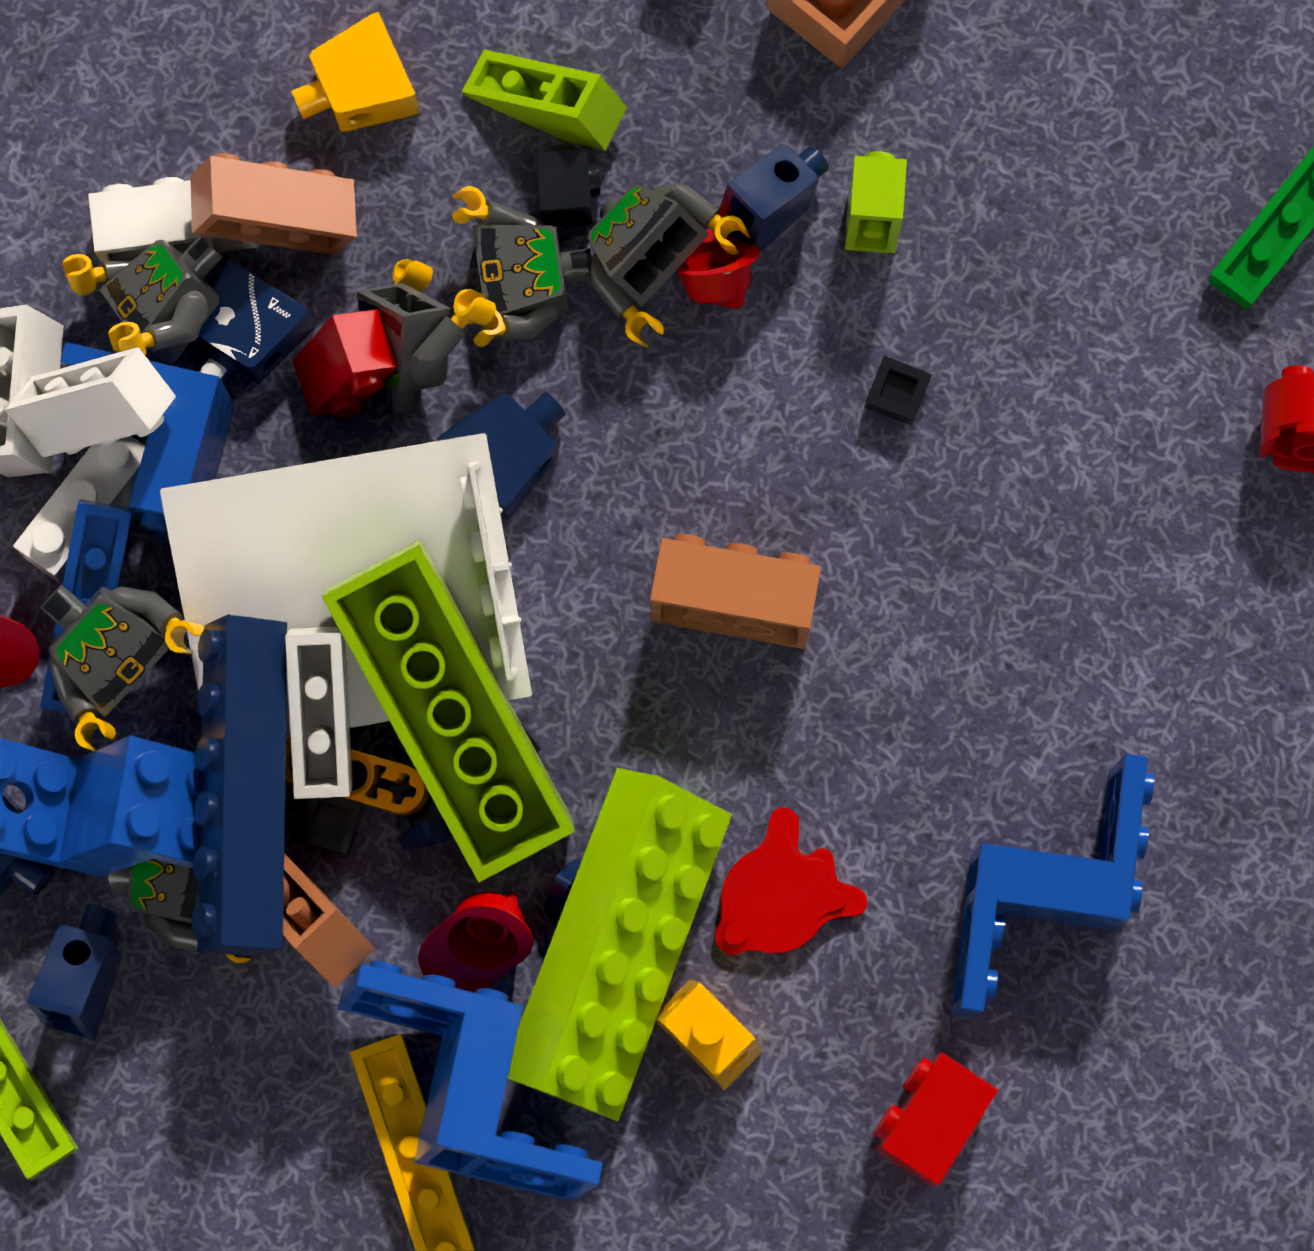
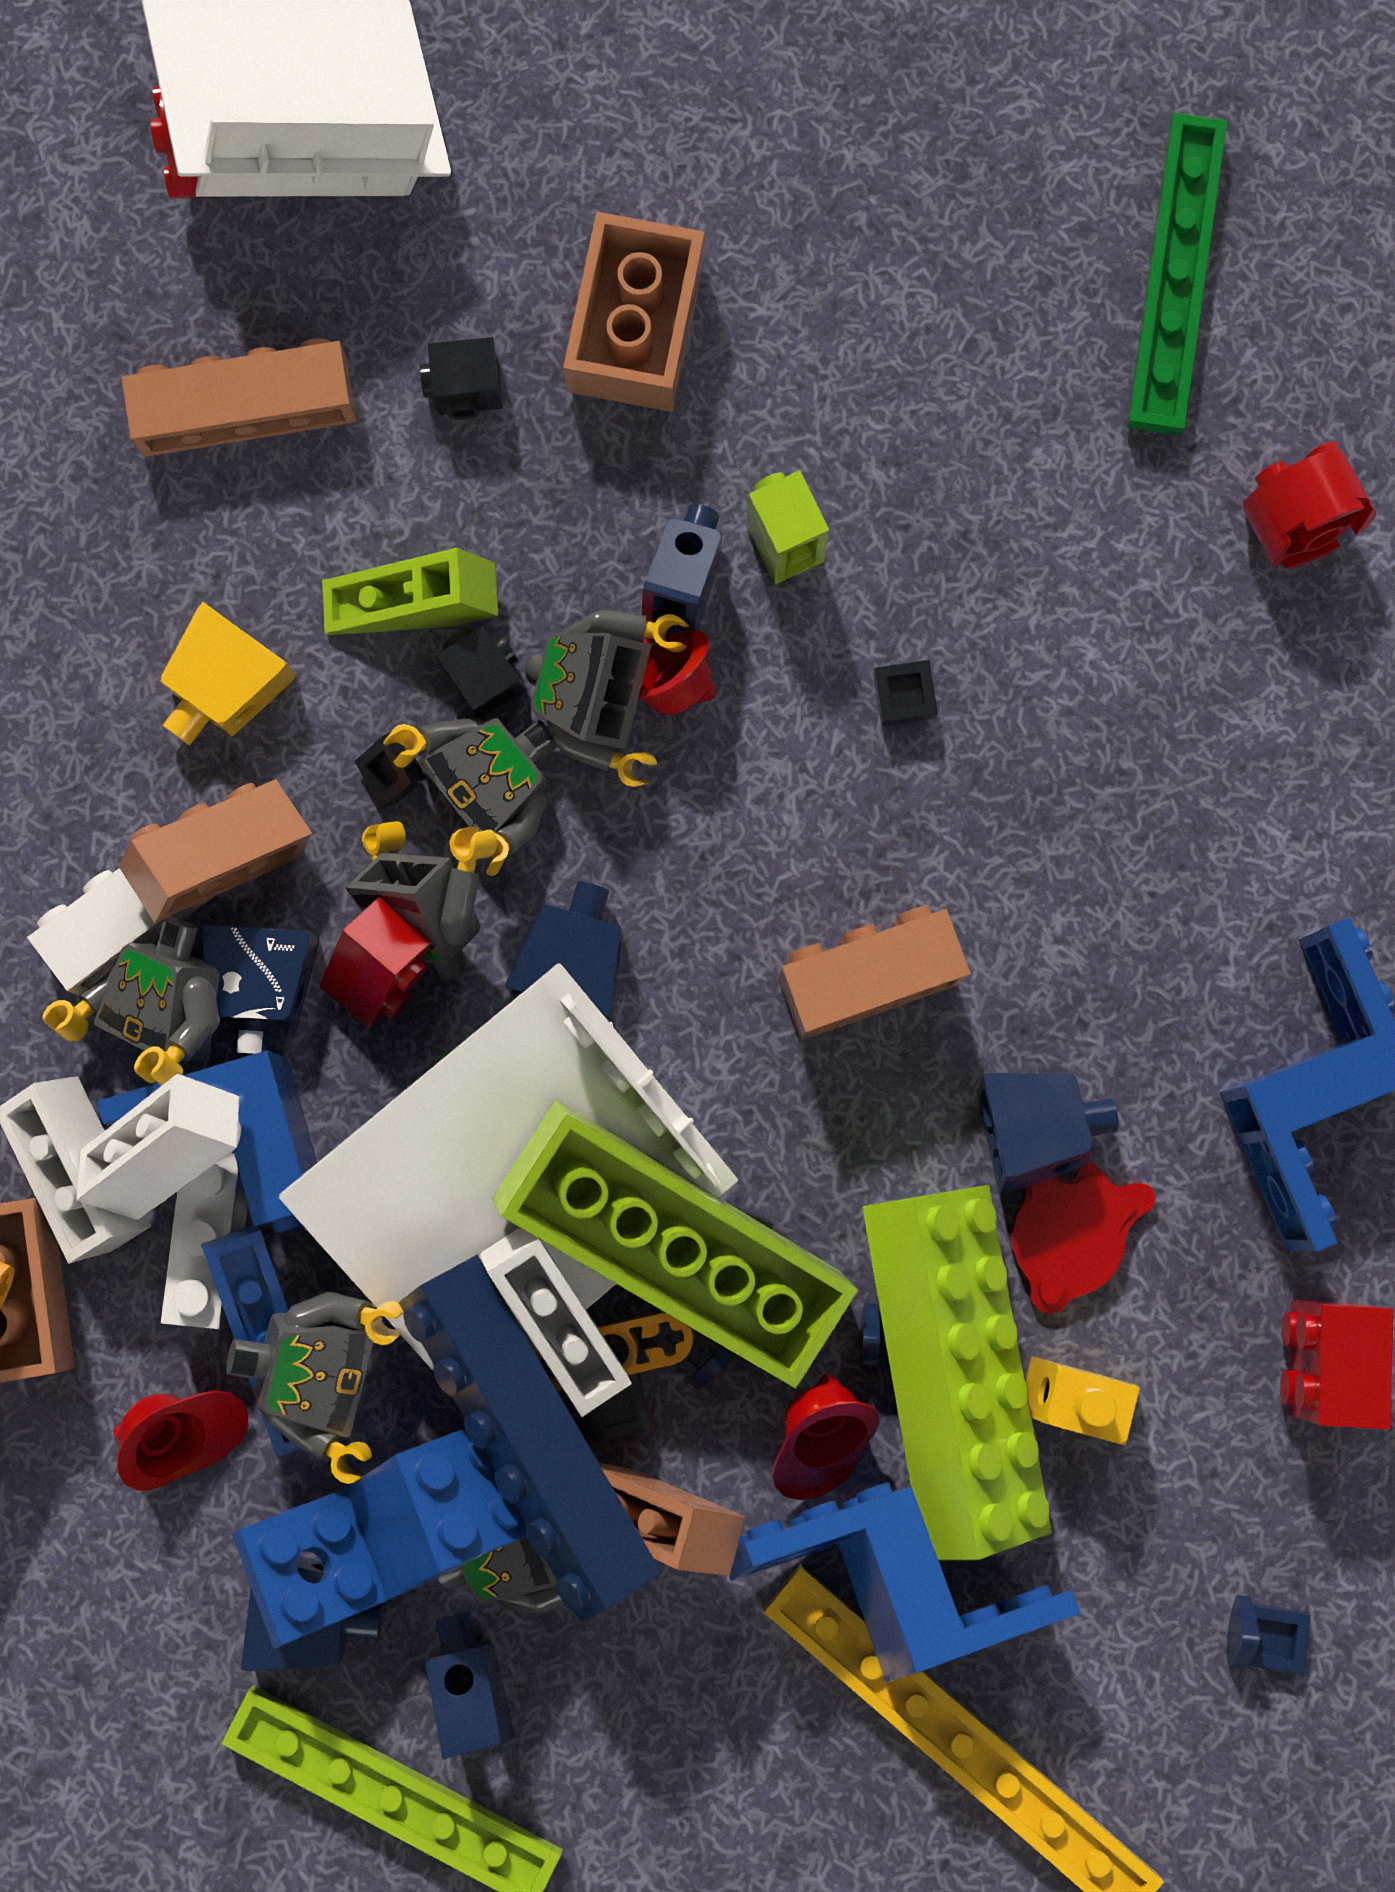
camera: 30 degrees left, 5 degrees up
none -> black plate [354,733,426,809]
none -> dark blue torso [977,1073,1119,1195]

